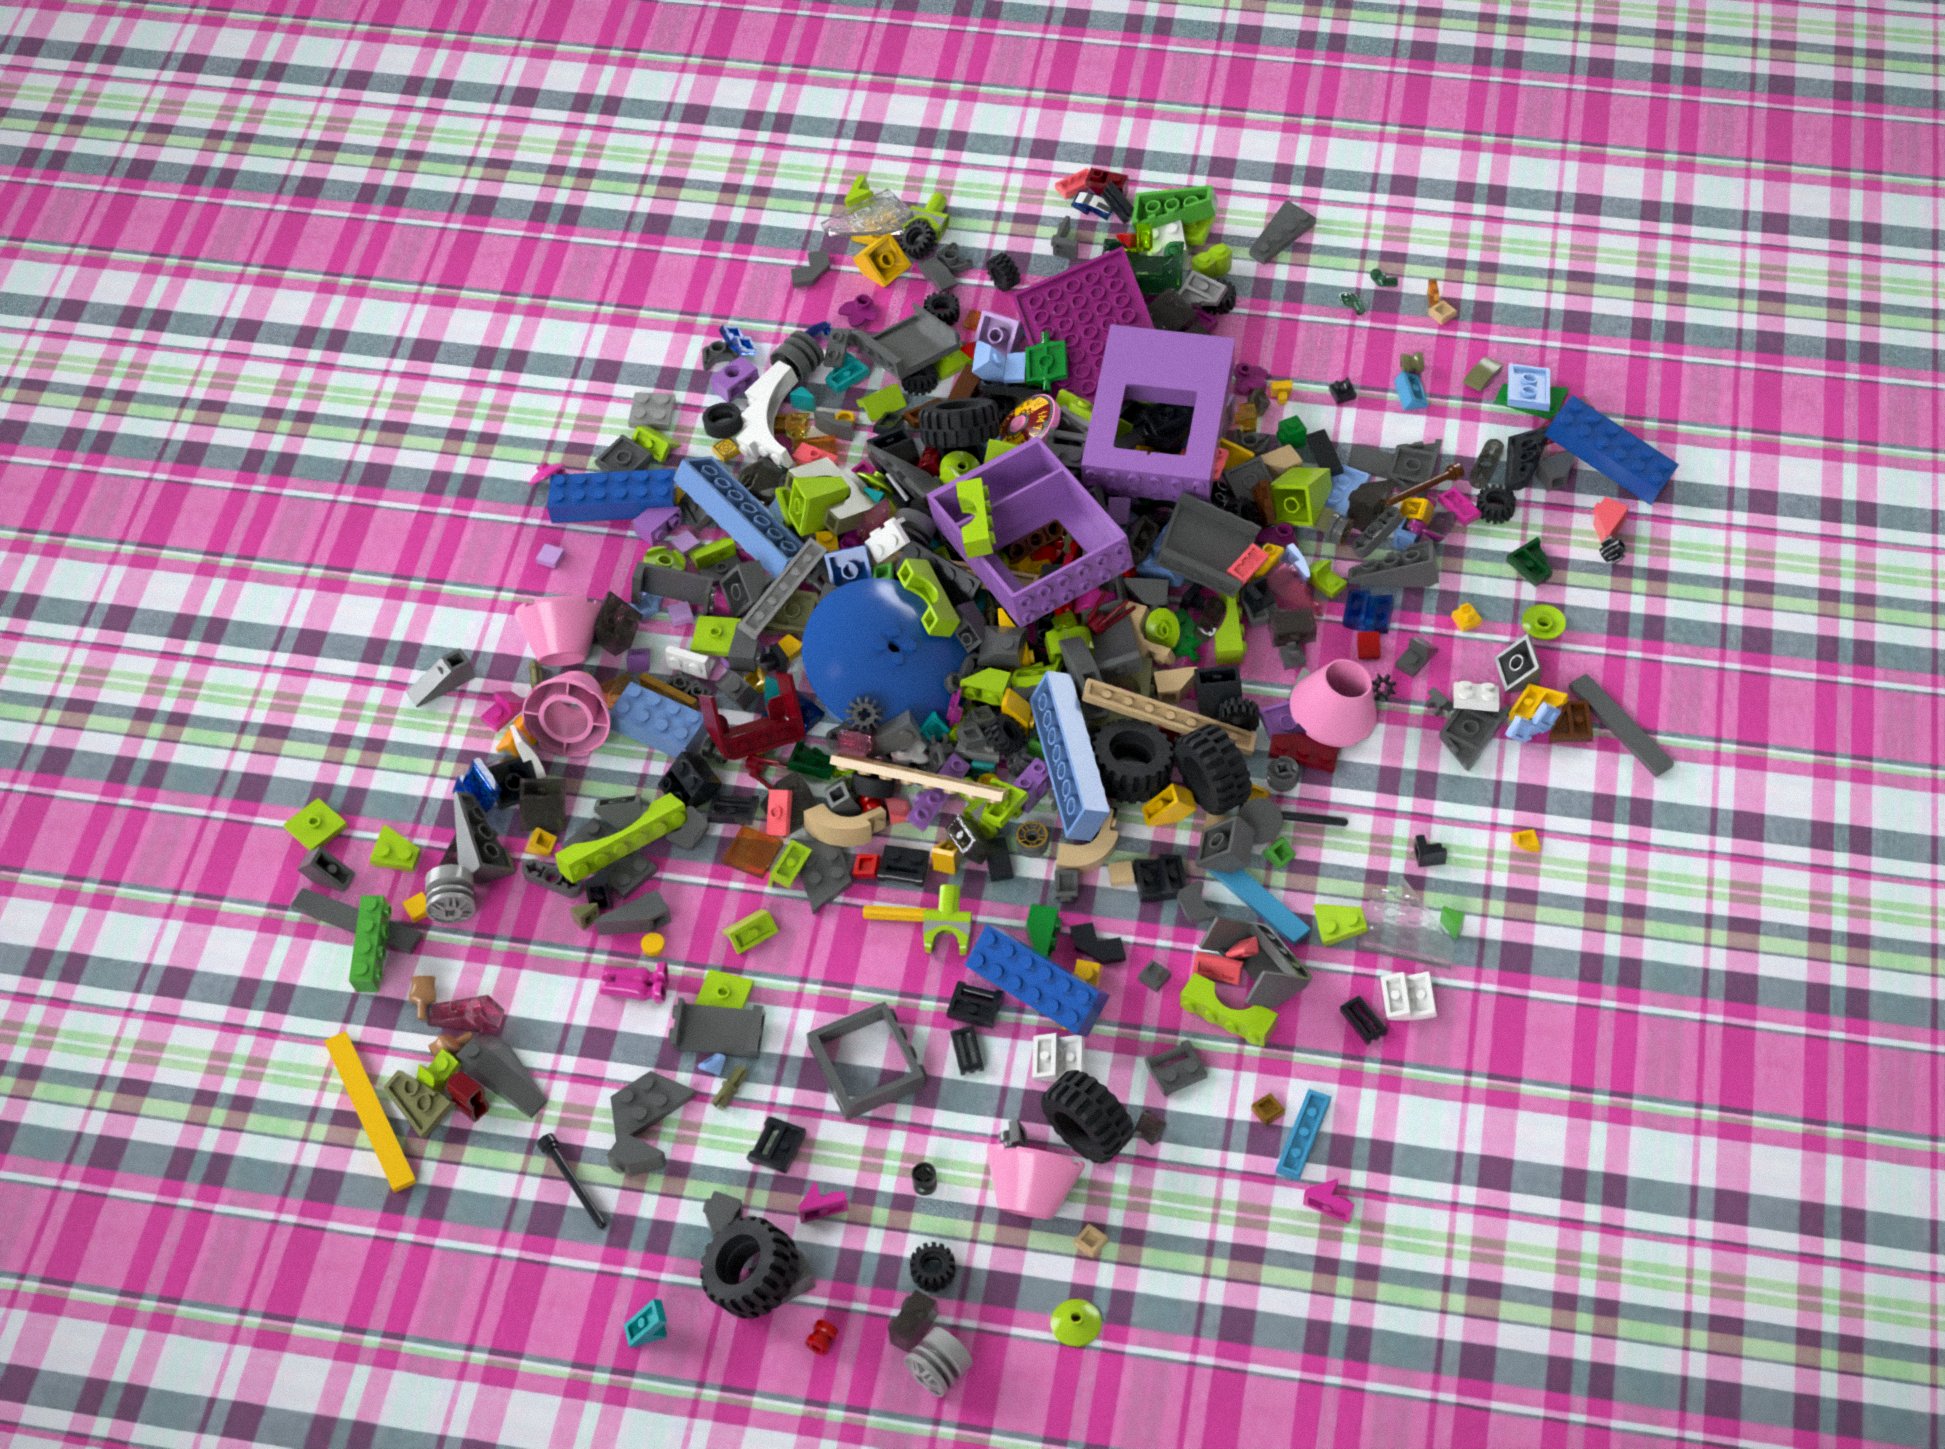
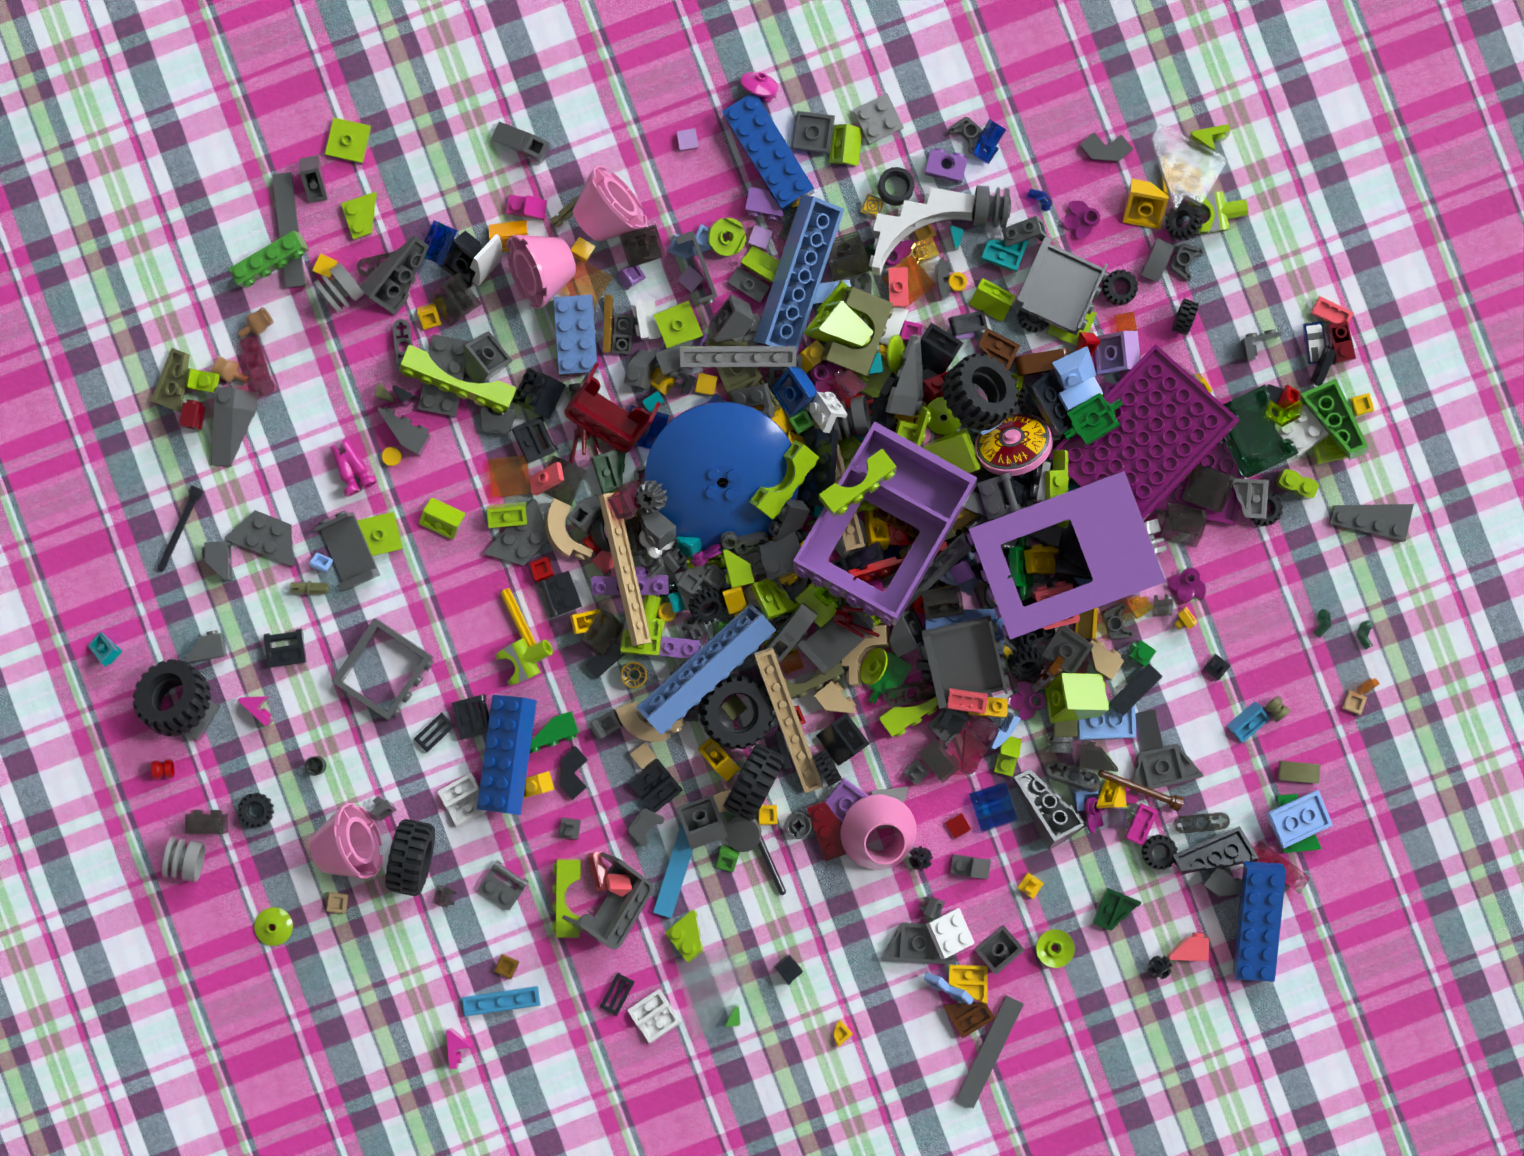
camera: 60 degrees right, 35 degrees up
yellow tile [324,1031,417,1193] -> none

